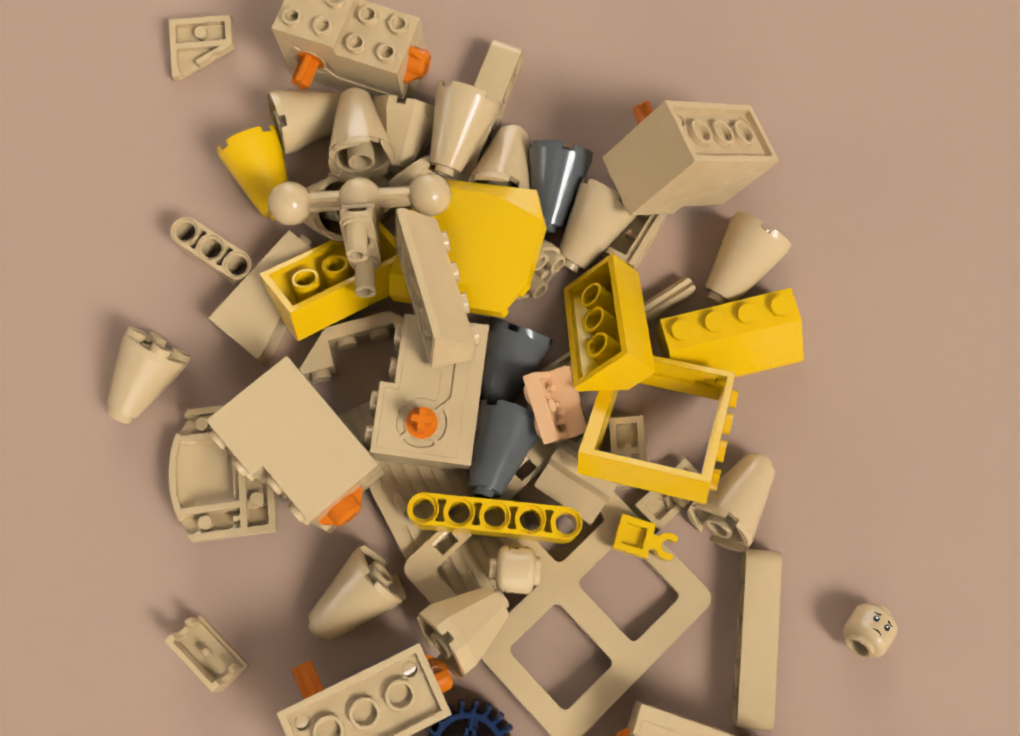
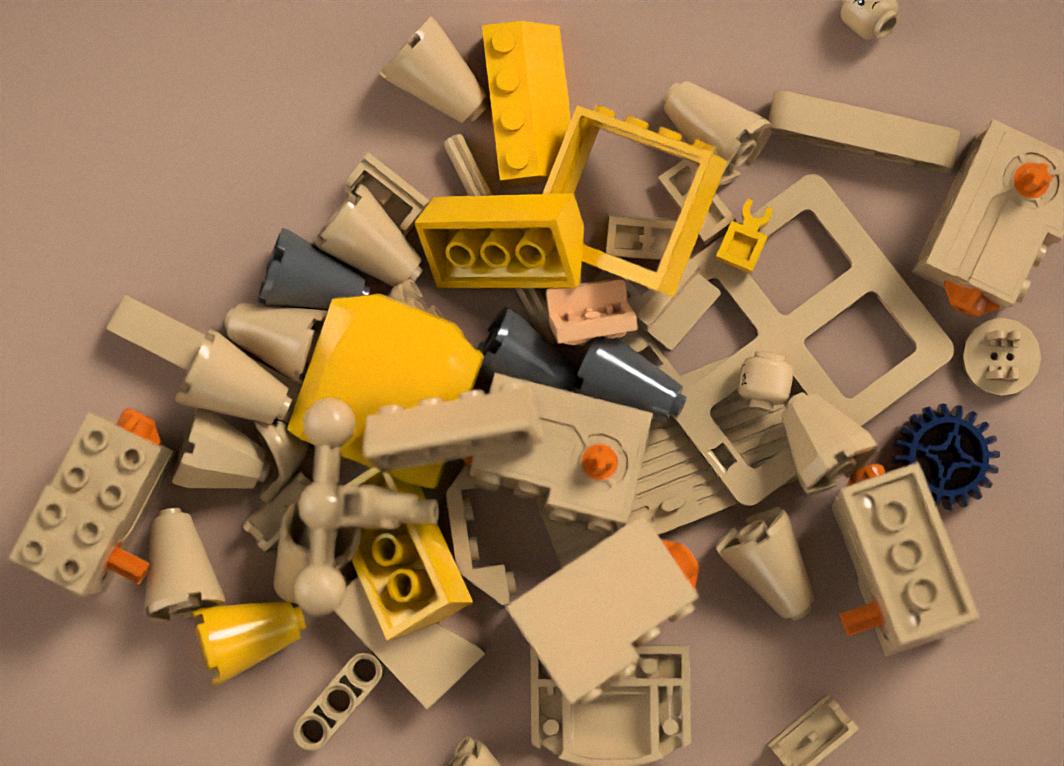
camera: 85 degrees left, 10 degrees up
tan wing [169,15,235,82] -> none
tan cone [327,87,395,180] -> none
yellow beam [407,492,583,544] -> none
tan piece [602,100,779,216] -> none

